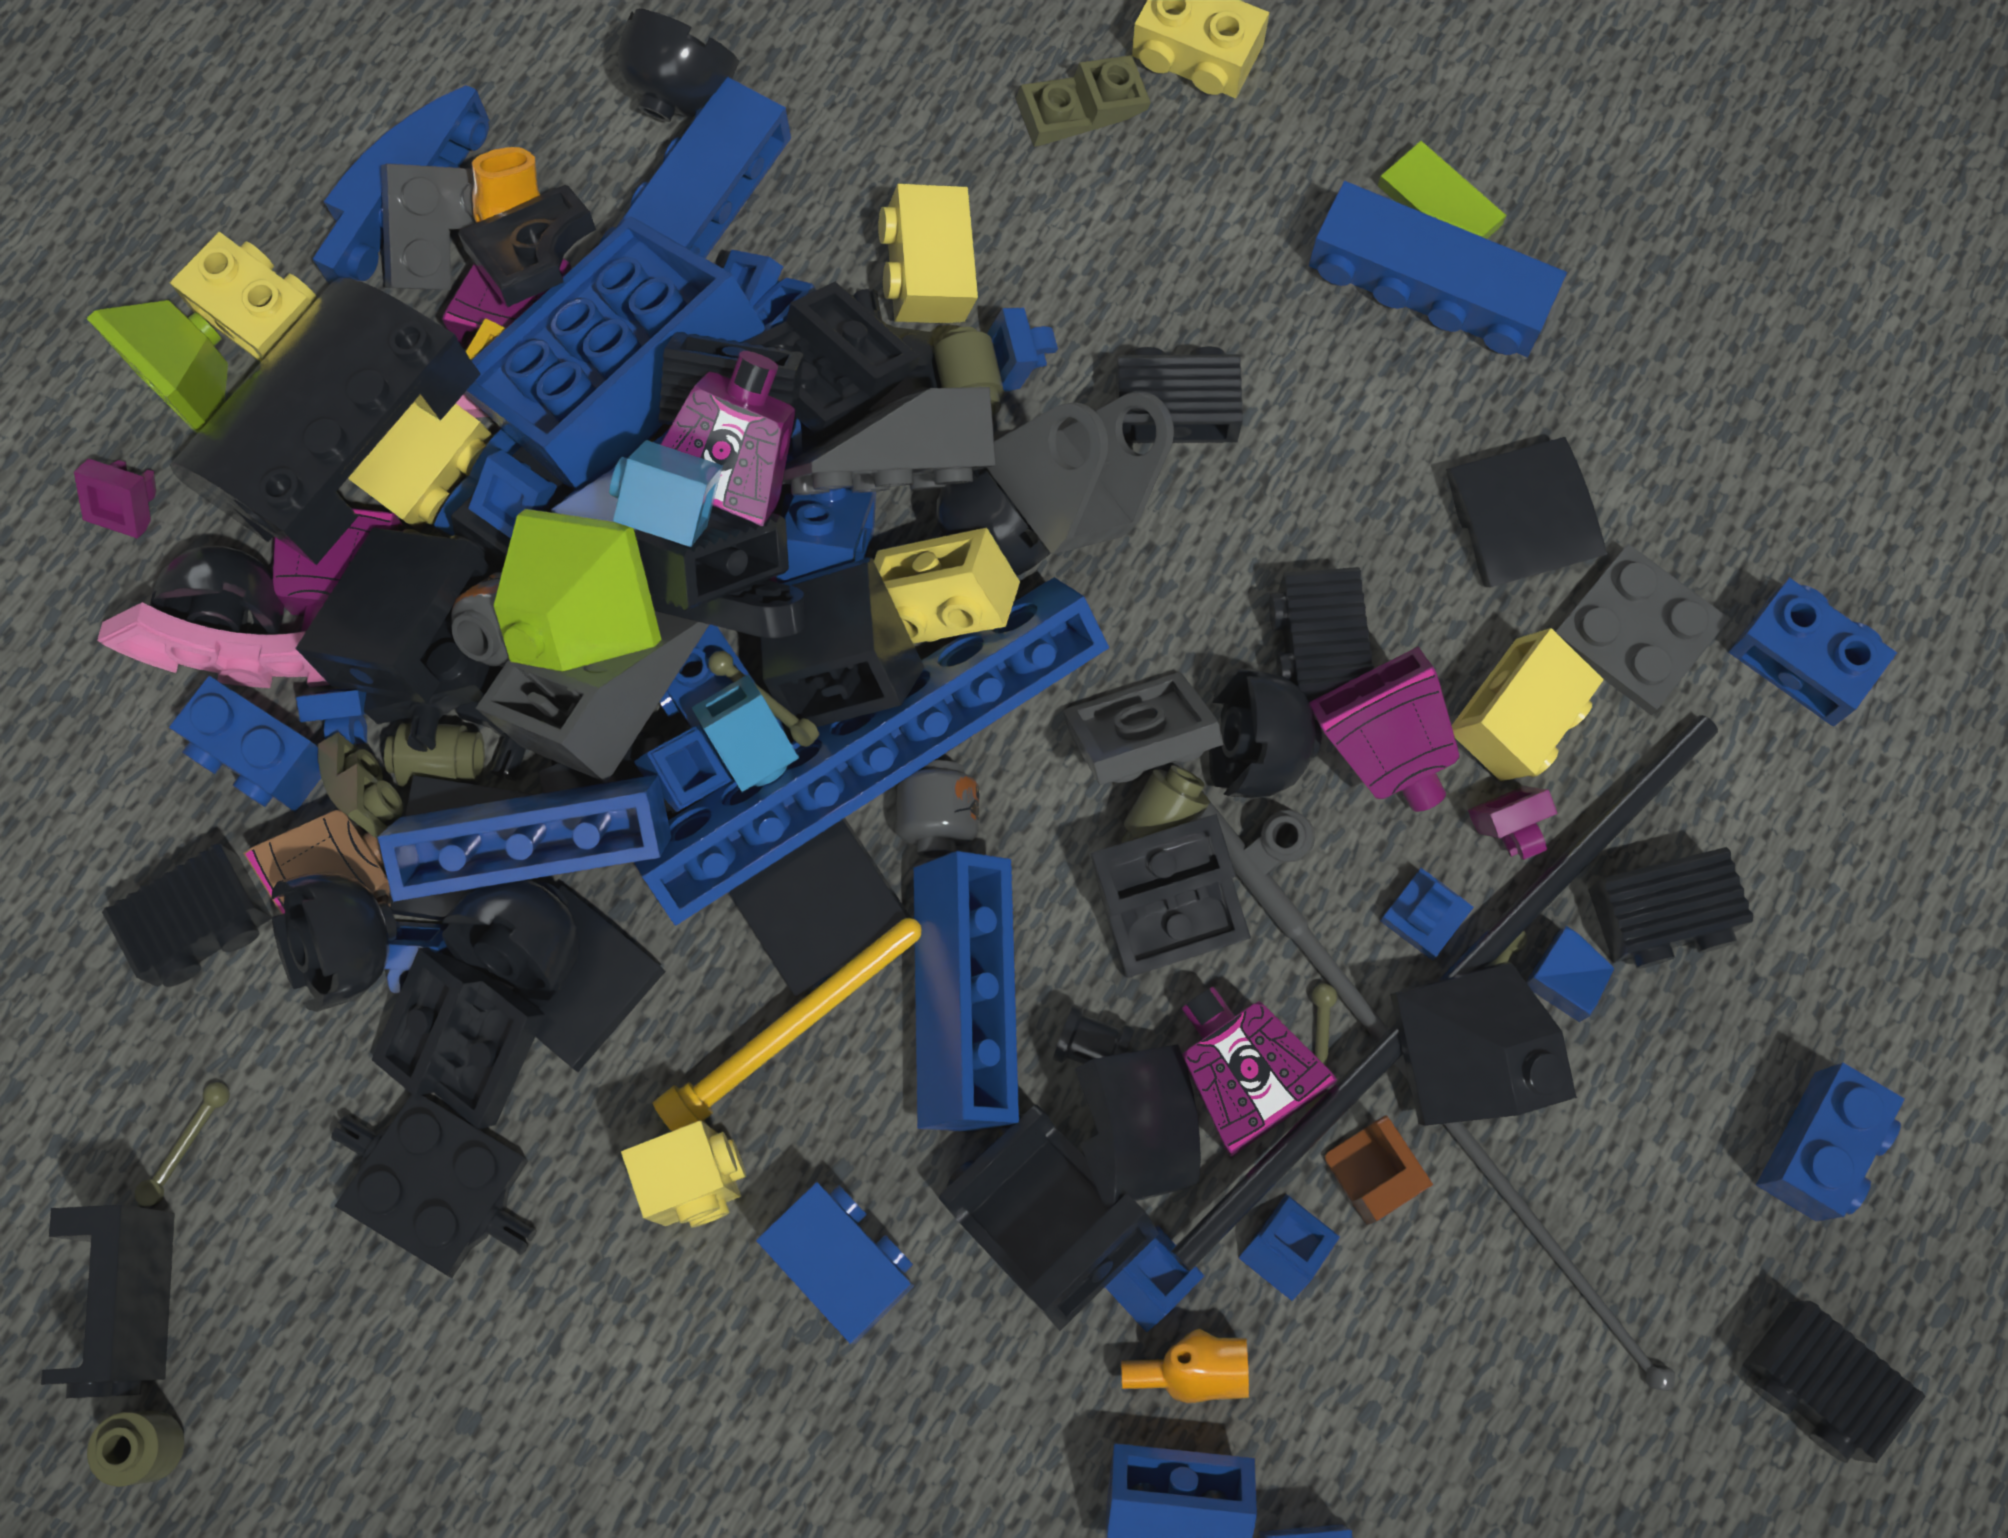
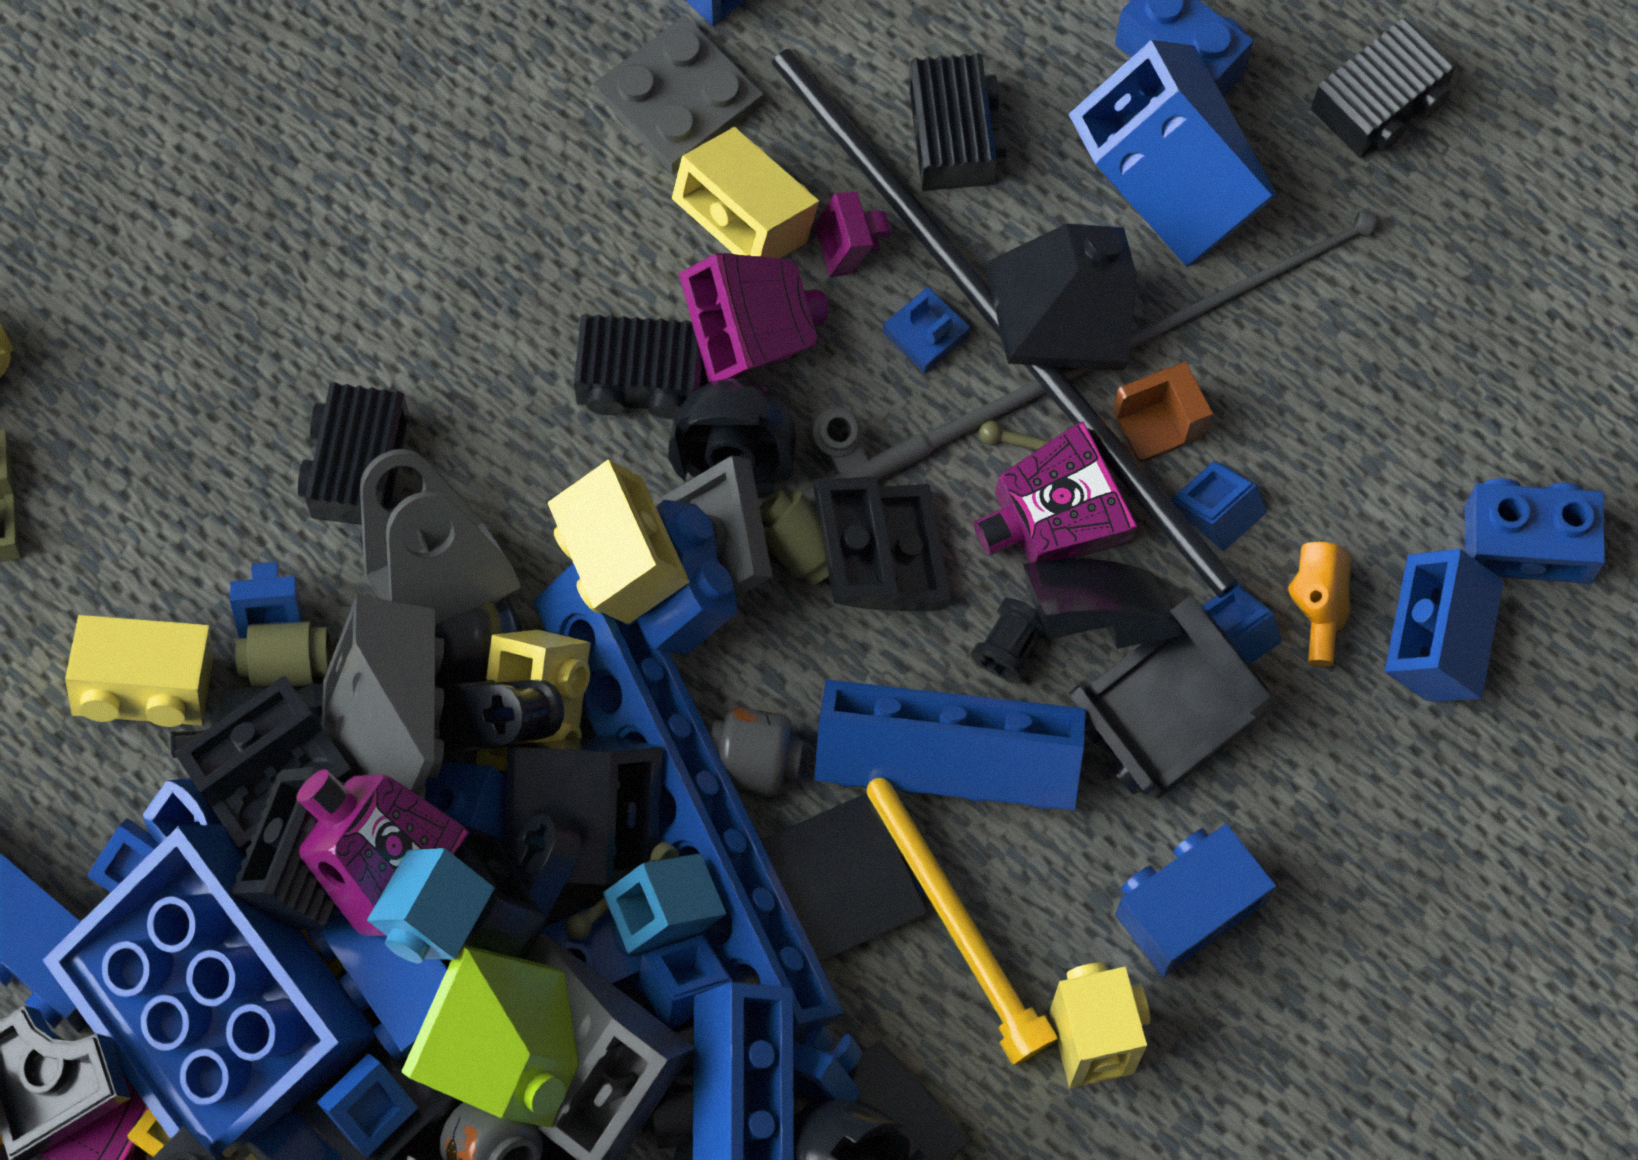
camera: 85 degrees left, 5 degrees down
blue brick [1309,181,1567,357] -> none
lime tile [1378,141,1507,239] -> none
black slope [1446,437,1607,587] -> none
blue slope [1526,926,1614,1022] -> none
none -> black piece [435,679,564,753]
none -> light yellow brick [548,459,690,624]
none -> blue brick [637,499,737,654]
none -> blue tile [793,1023,862,1104]
none -> blue slope [1069,40,1277,267]

